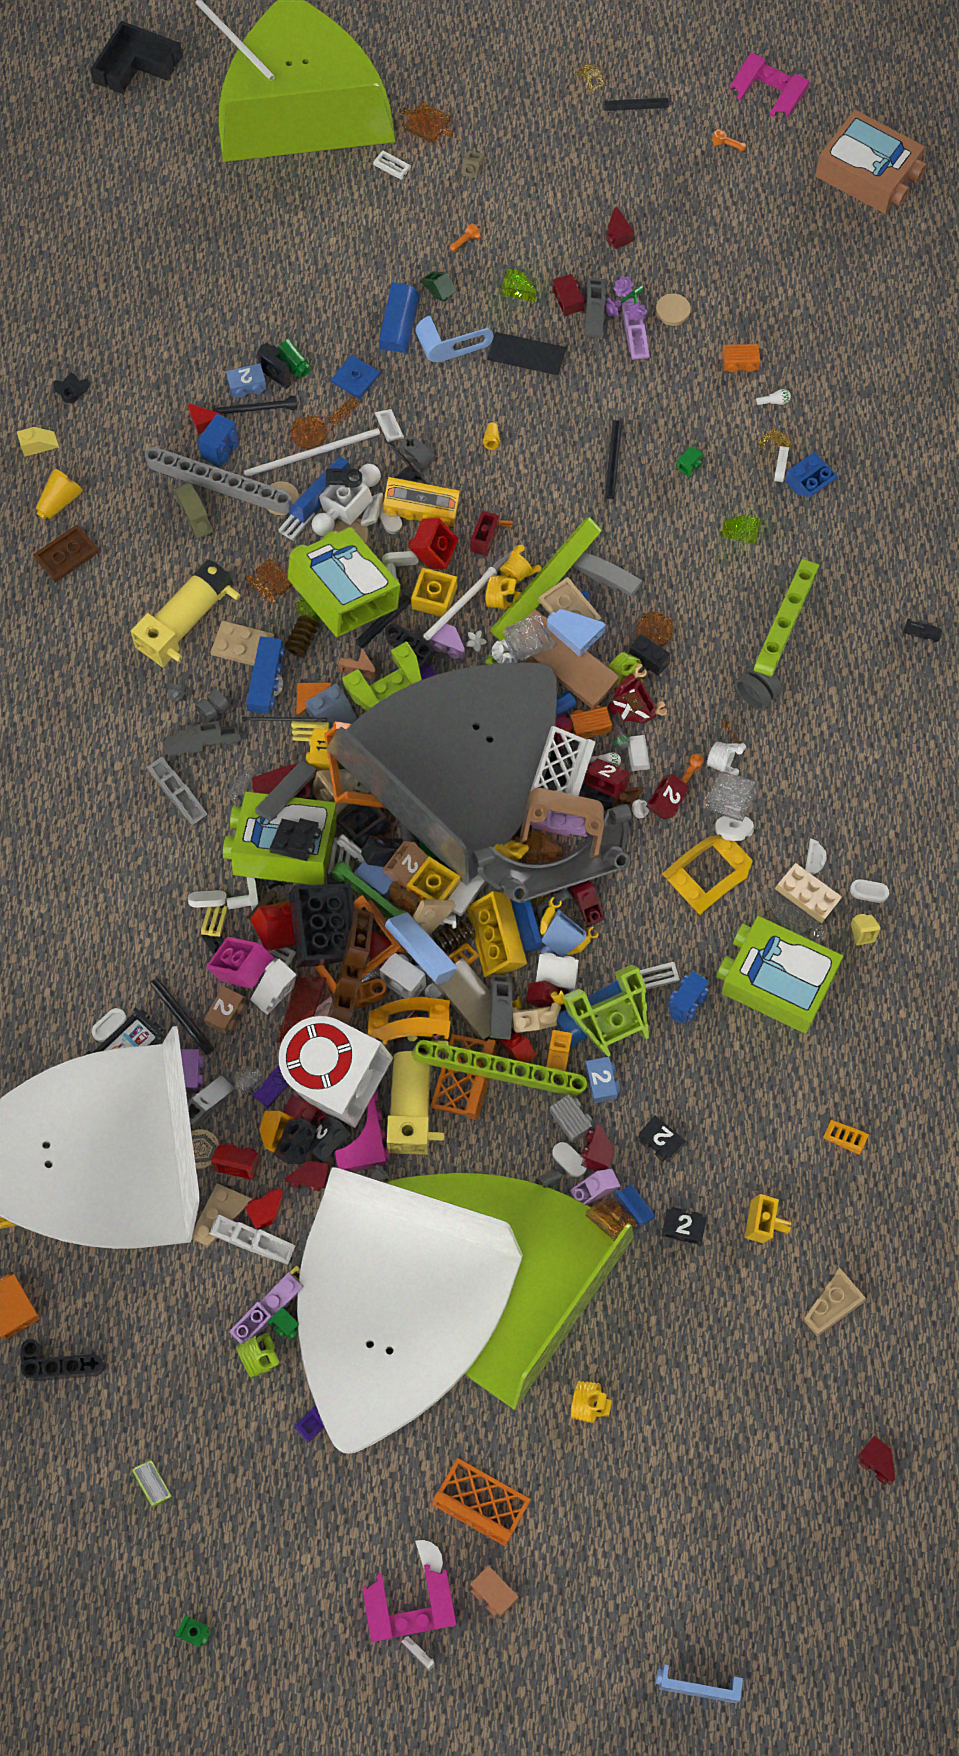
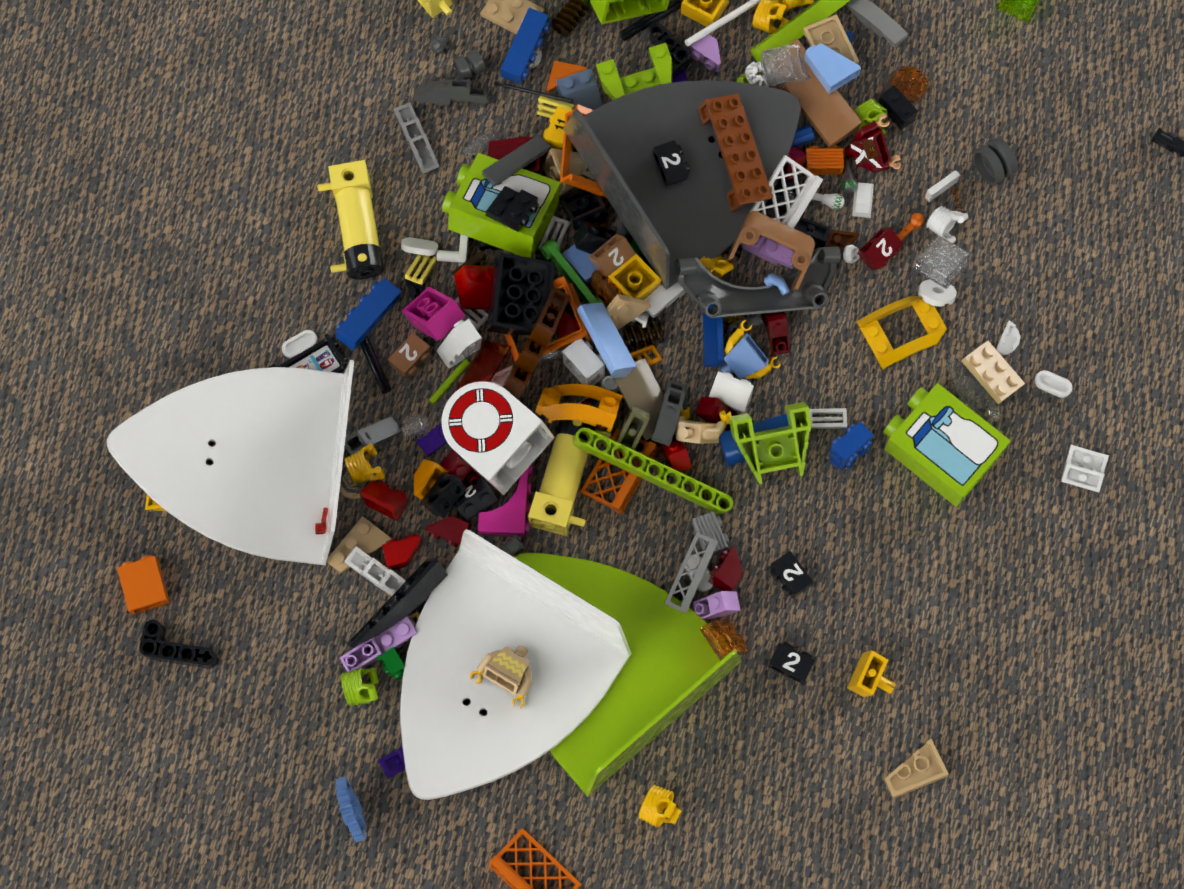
camera: 15 degrees right, 5 degrees up
slope [132,1460,172,1508] -> none
medium lavender brick [180,1049,204,1093] -> none
white axle [336,834,364,863] -> none
nougat slope [338,650,376,680] -> none
orange piece [354,979,388,1009] -> none
white plant [467,630,487,652] -> none
yellow slope [467,891,527,978] -> none
clear orange slope [522,831,562,862] -> none
light orange slope [546,1030,572,1071] -> none
dark red brick [584,758,630,799] -> none
medium blue brick [585,1057,620,1104] -> none
blue panel [615,1184,655,1229] -> none
lime beam [754,559,820,677] -> none
light orange slope [823,1120,869,1155] -> none
light yellow slope [850,914,880,946] -> none
none -> clear red hand [315,508,328,534]
none -> light yellow piece [317,160,384,280]
none -> medium blue gear [335,776,367,843]
none -> blue brick [336,278,401,351]
none -> yellow piece [344,443,385,485]
none -> black wedge [346,558,448,648]
none -> lime bar [428,359,470,405]
none -> tan torso [470,645,532,709]
none -> olive brick [616,406,650,450]
none -> black brick [652,140,690,187]
none -> light grey fence [664,531,718,613]
none -> dark orange bracket [698,94,773,212]
none -> light blue arm [764,273,791,296]
none -> white tile [925,171,960,202]
none -> white slope [1061,445,1109,493]

